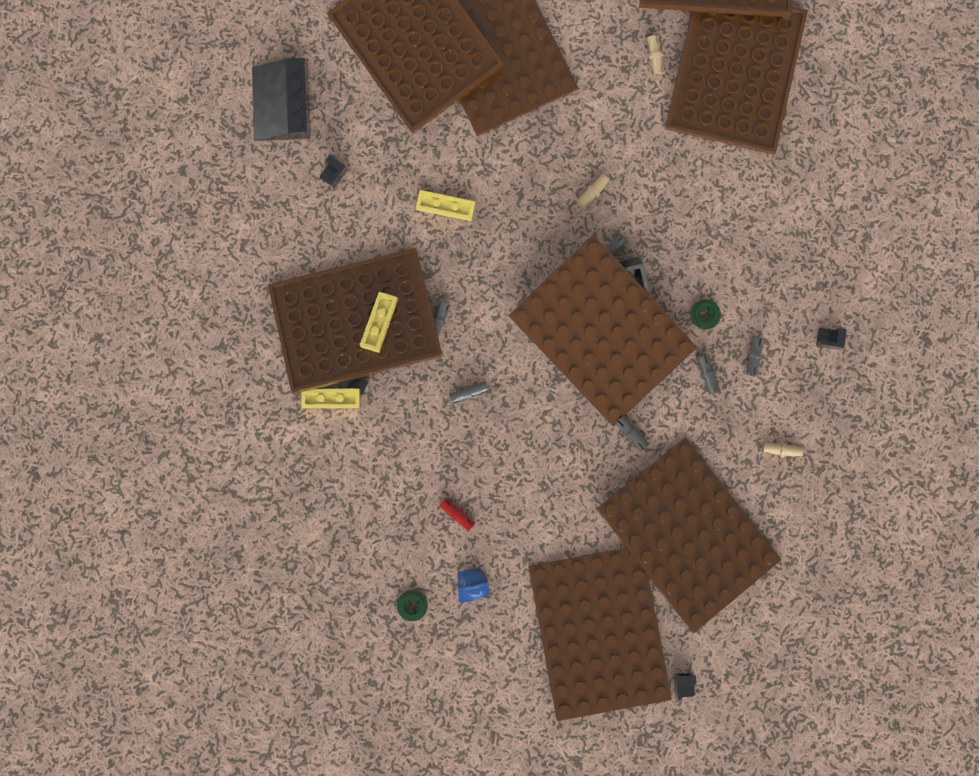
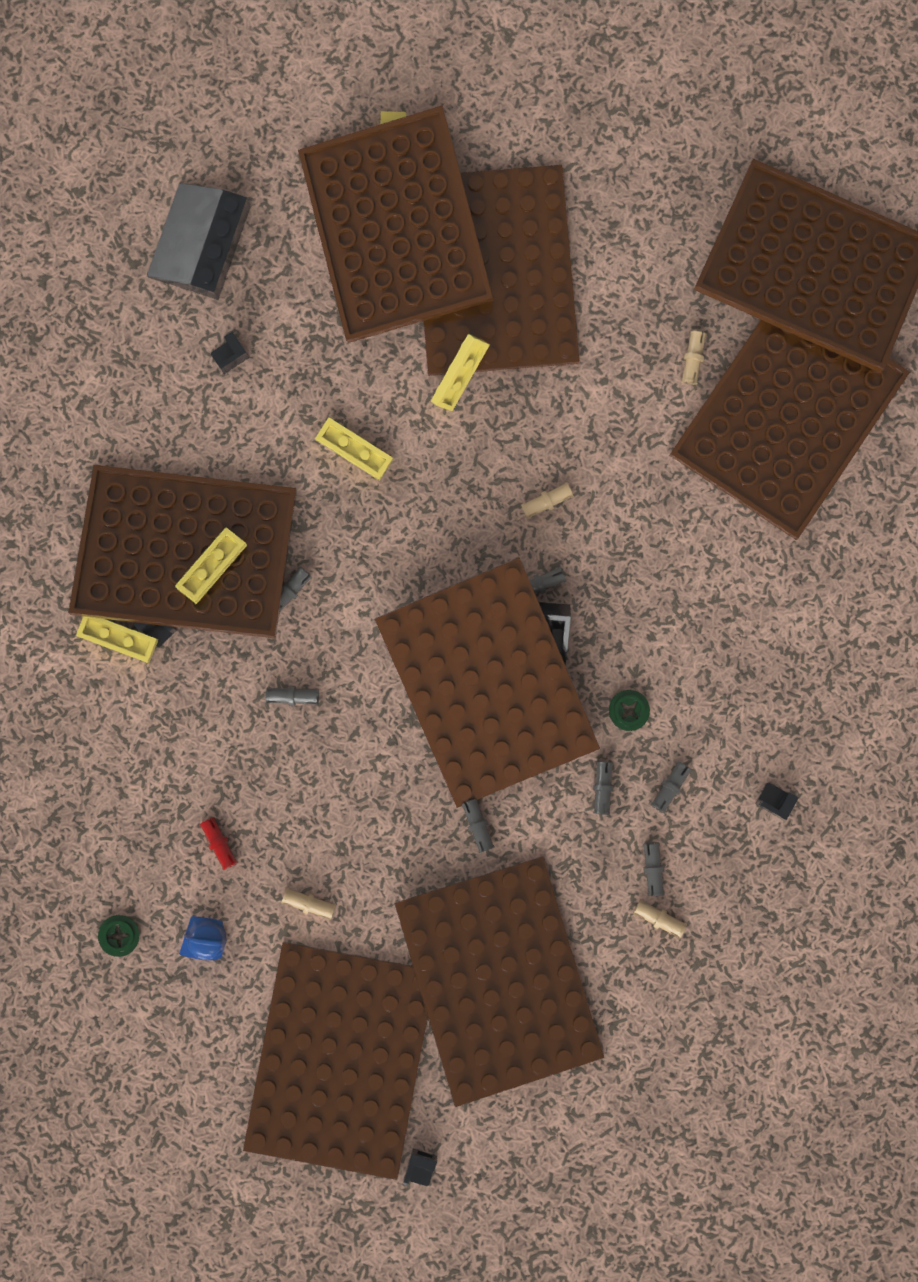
camera: 25 degrees right, 0 degrees up
none -> tan pin [281,888,336,920]
none -> light yellow plate [431,334,490,411]
none -> dark grey pin [643,842,665,896]

